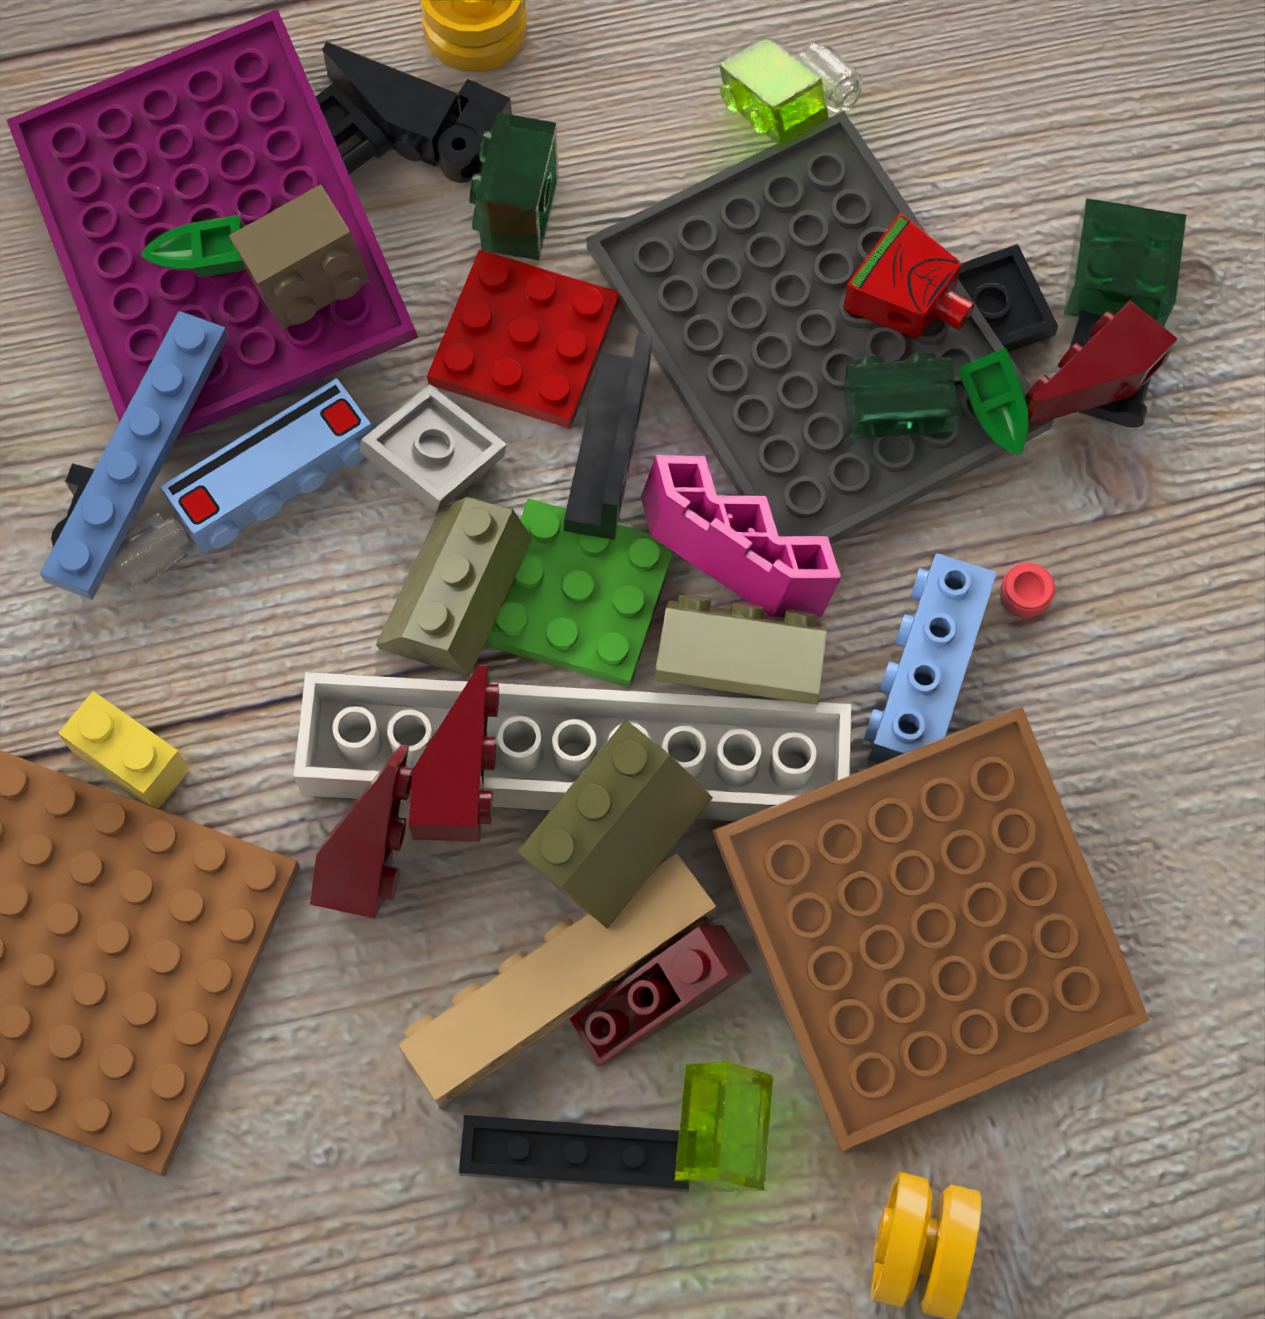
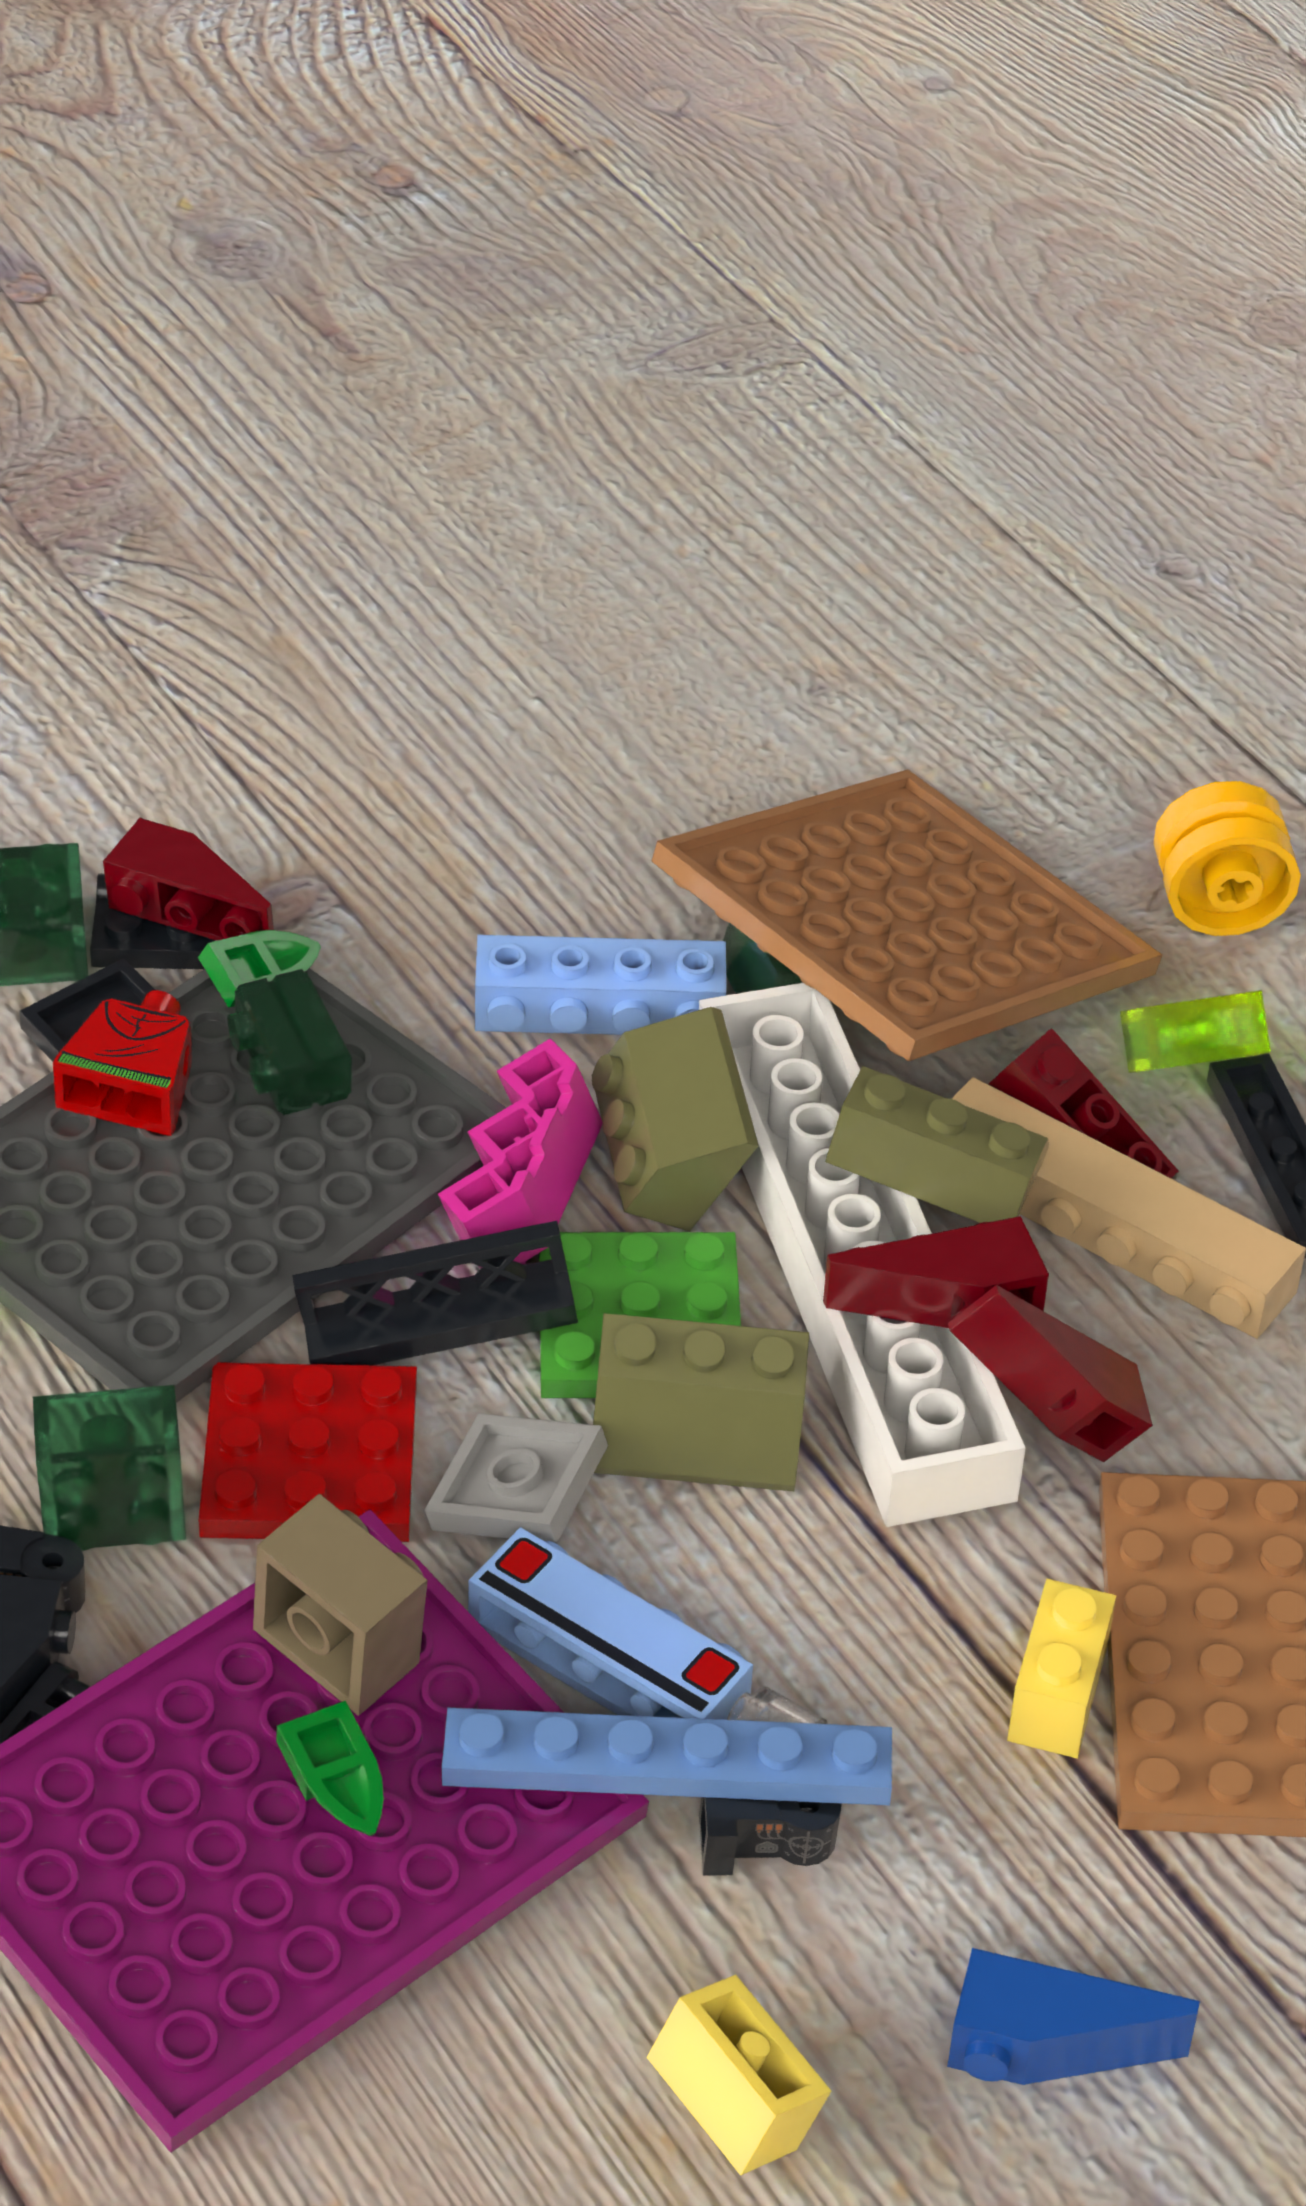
camera: 110 degrees left, 25 degrees down
coral tile [1000,563,1055,618] -> none

